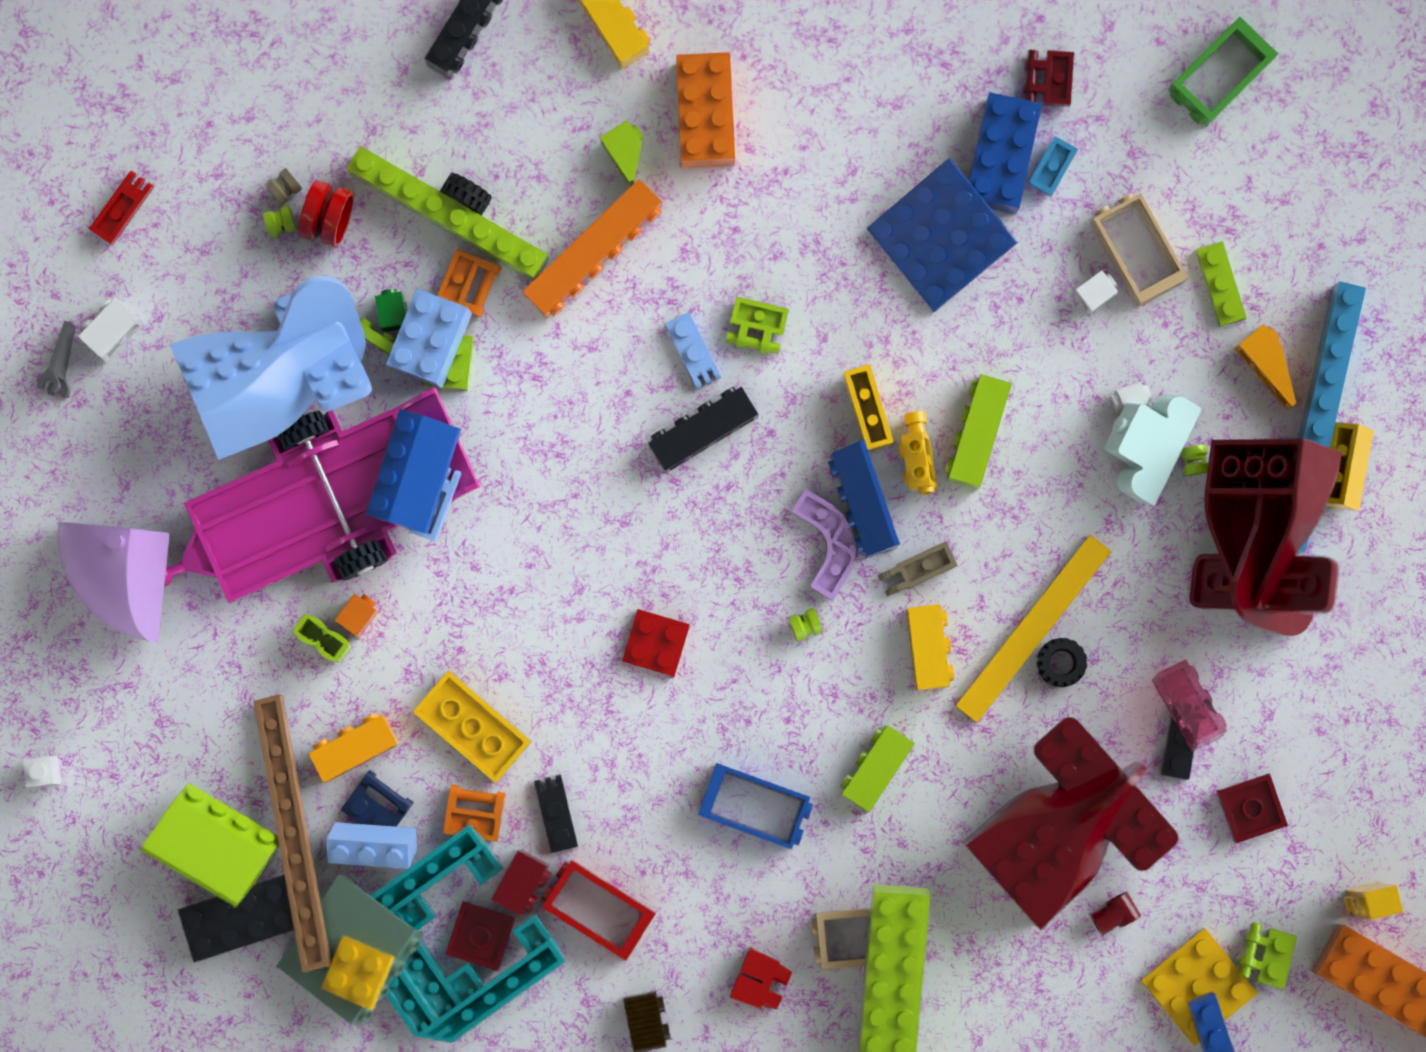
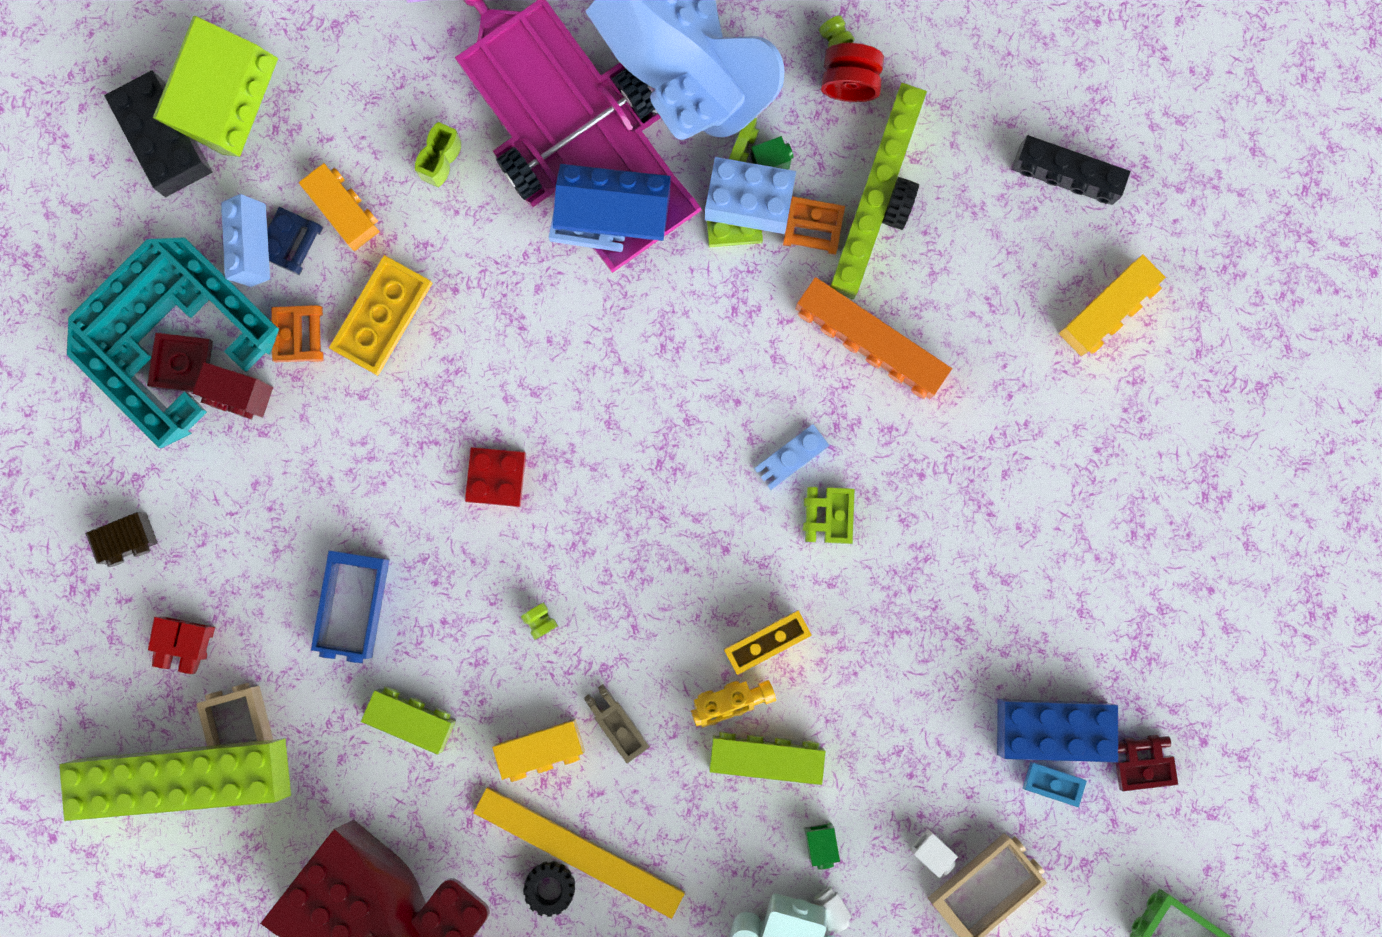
camera: 80 degrees right, 0 degrees up
medium nougat plate [254,694,331,972] -> none
dark tan wheel [264,168,302,206] -> none
sand green panel [277,874,424,1025] -> none
yellow plate [321,936,395,1010] -> none
orange brick [335,593,379,638] -> none
black hinge [534,774,578,853] -> none
window [541,860,656,961] -> none
lime slope [600,120,644,187] -> none
black brick [648,386,759,474] -> none
orange brick [676,52,735,168] -> none
lavender plate [791,488,855,601] -> none
blue slope [828,440,900,559] -> none
blue plate [866,158,1019,312] -> none
none -> green brick [804,823,840,870]

